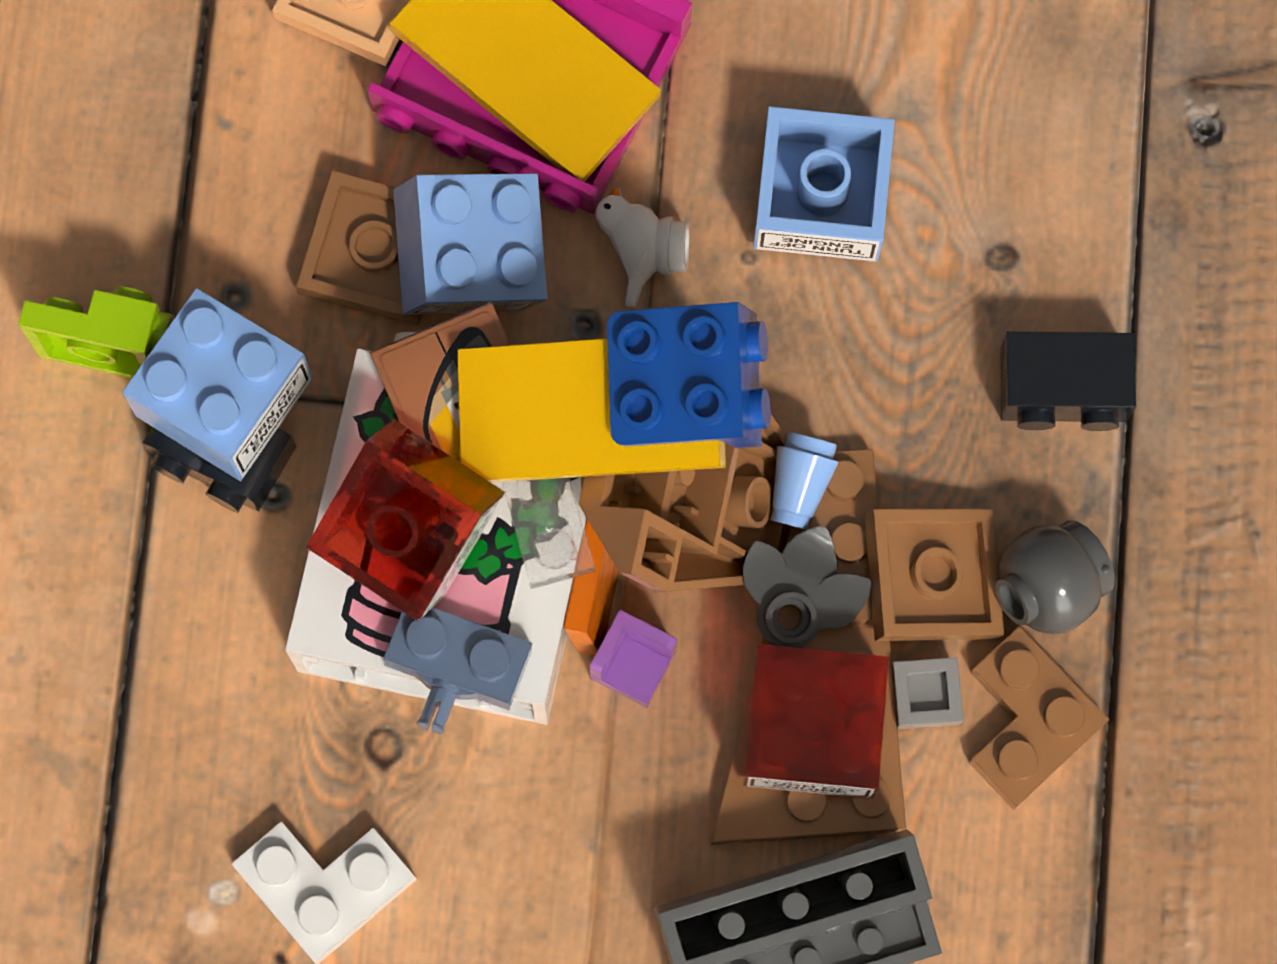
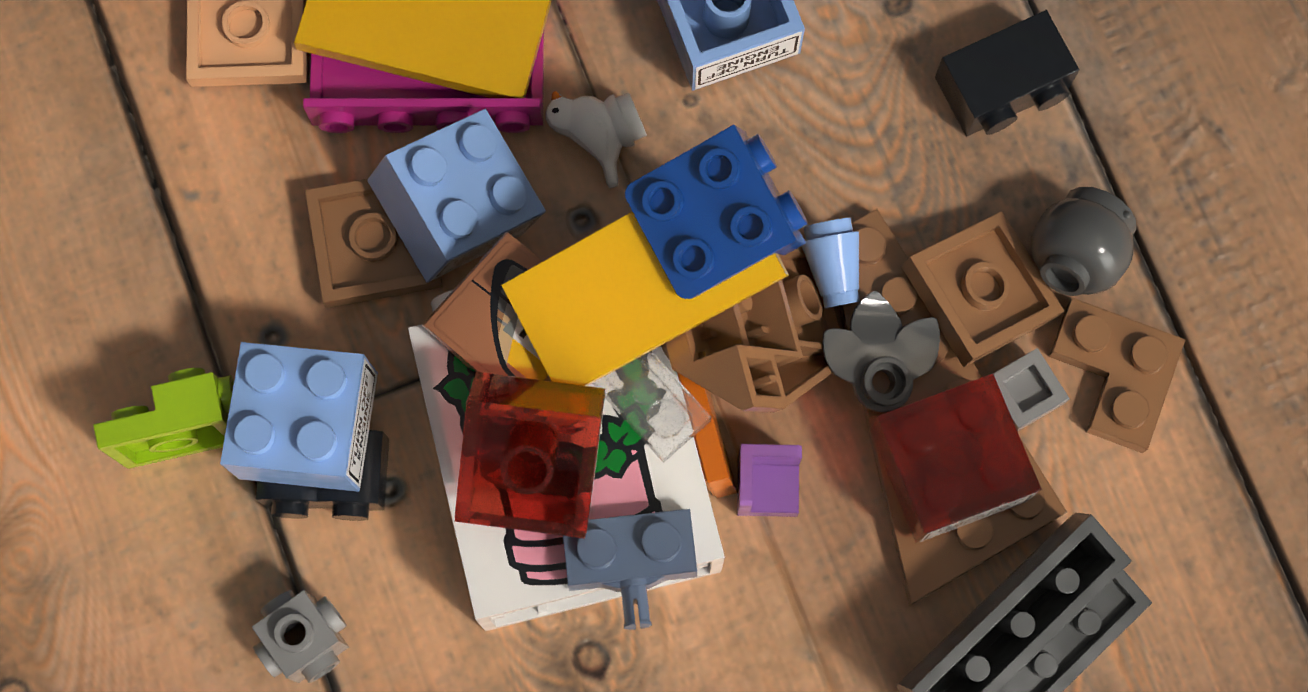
camera: 25 degrees left, 0 degrees up
none -> light grey brick [252,590,349,683]

